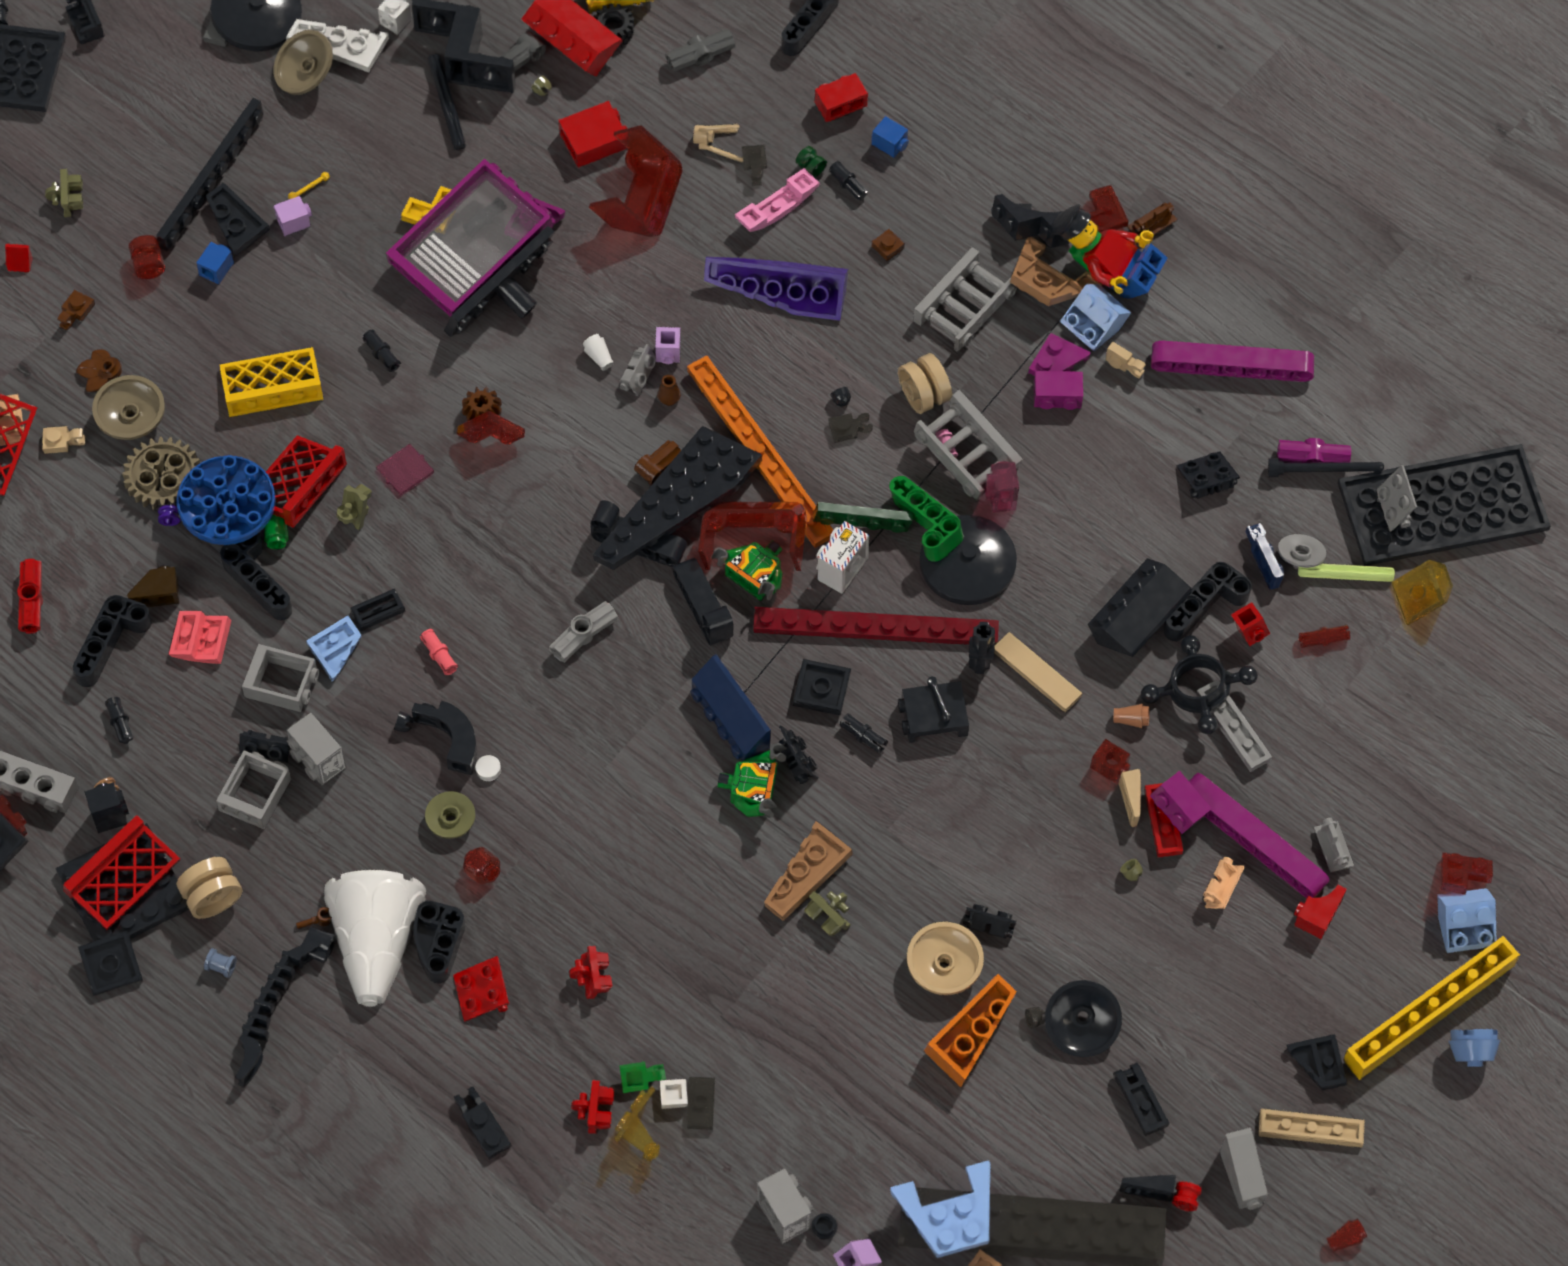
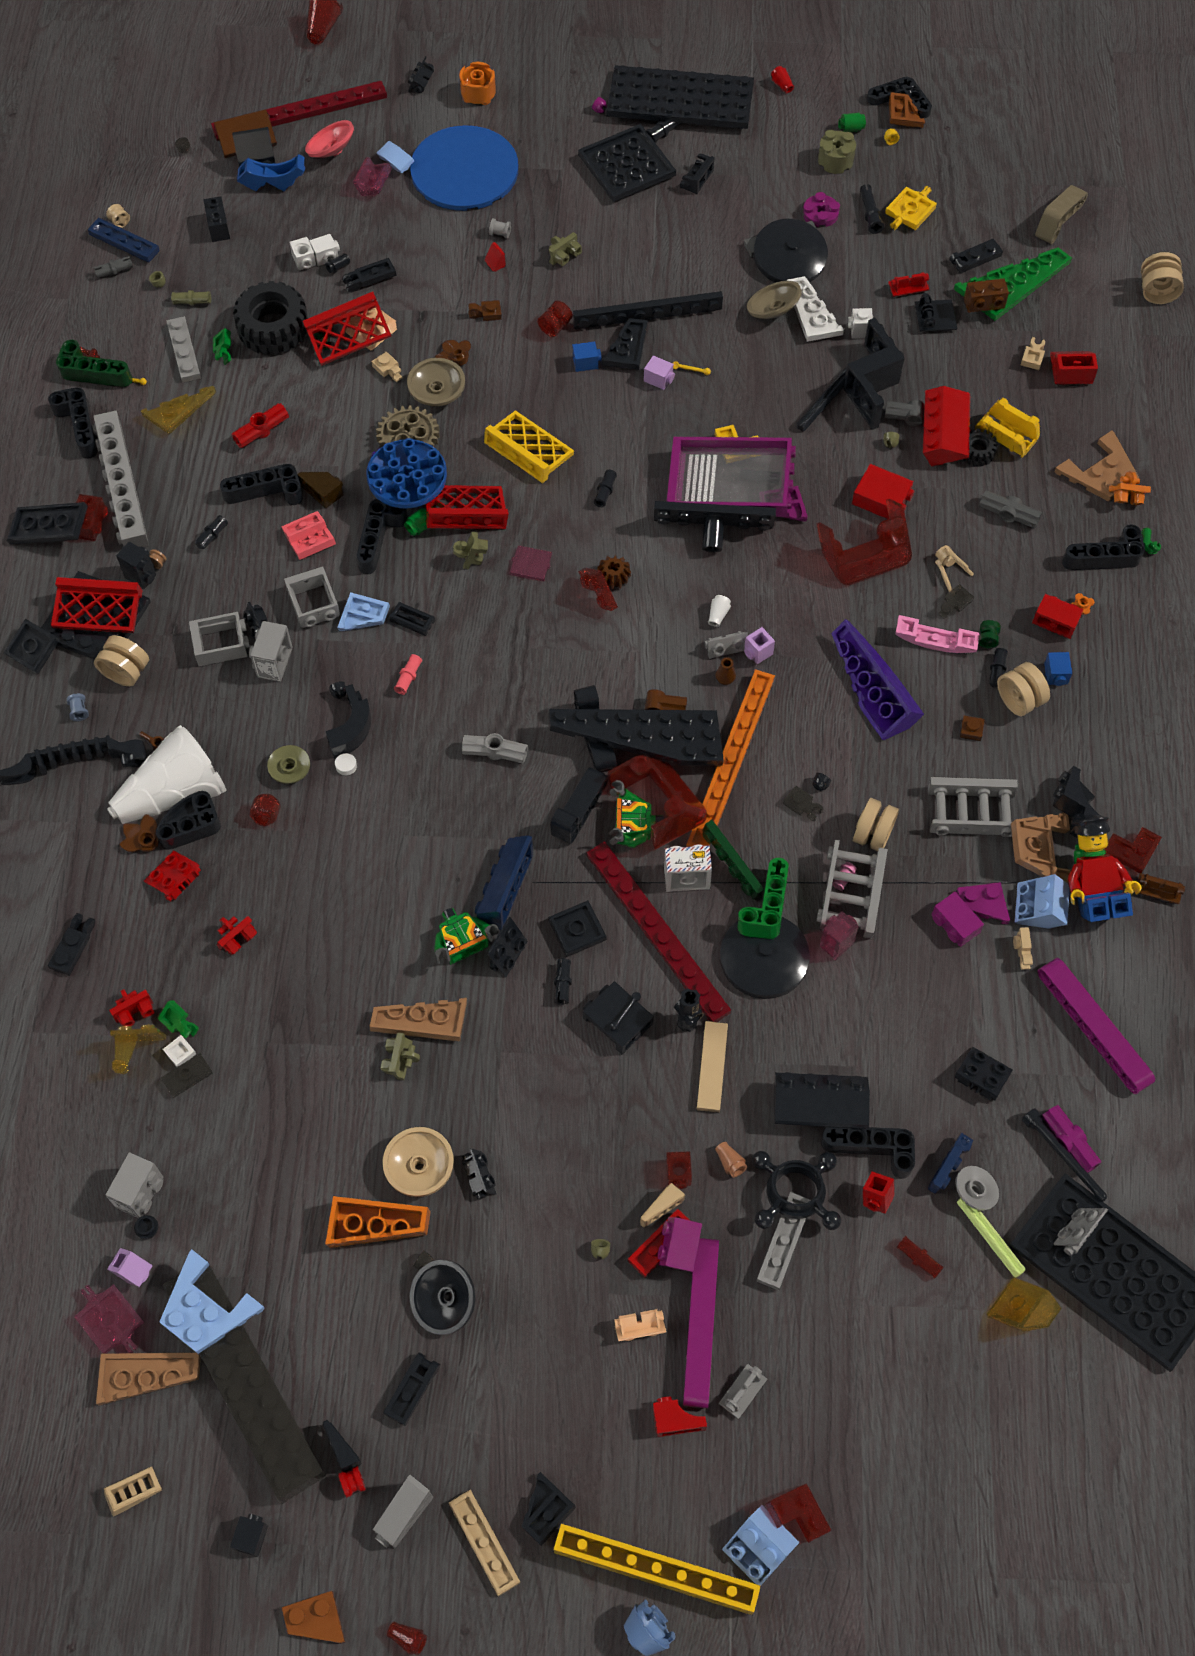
camera: 55 degrees right, 0 degrees up
none -> reddish brown plate [120,814,159,852]
none -> tan wheel [997,662,1050,716]
none -> orange plate [1071,593,1095,615]

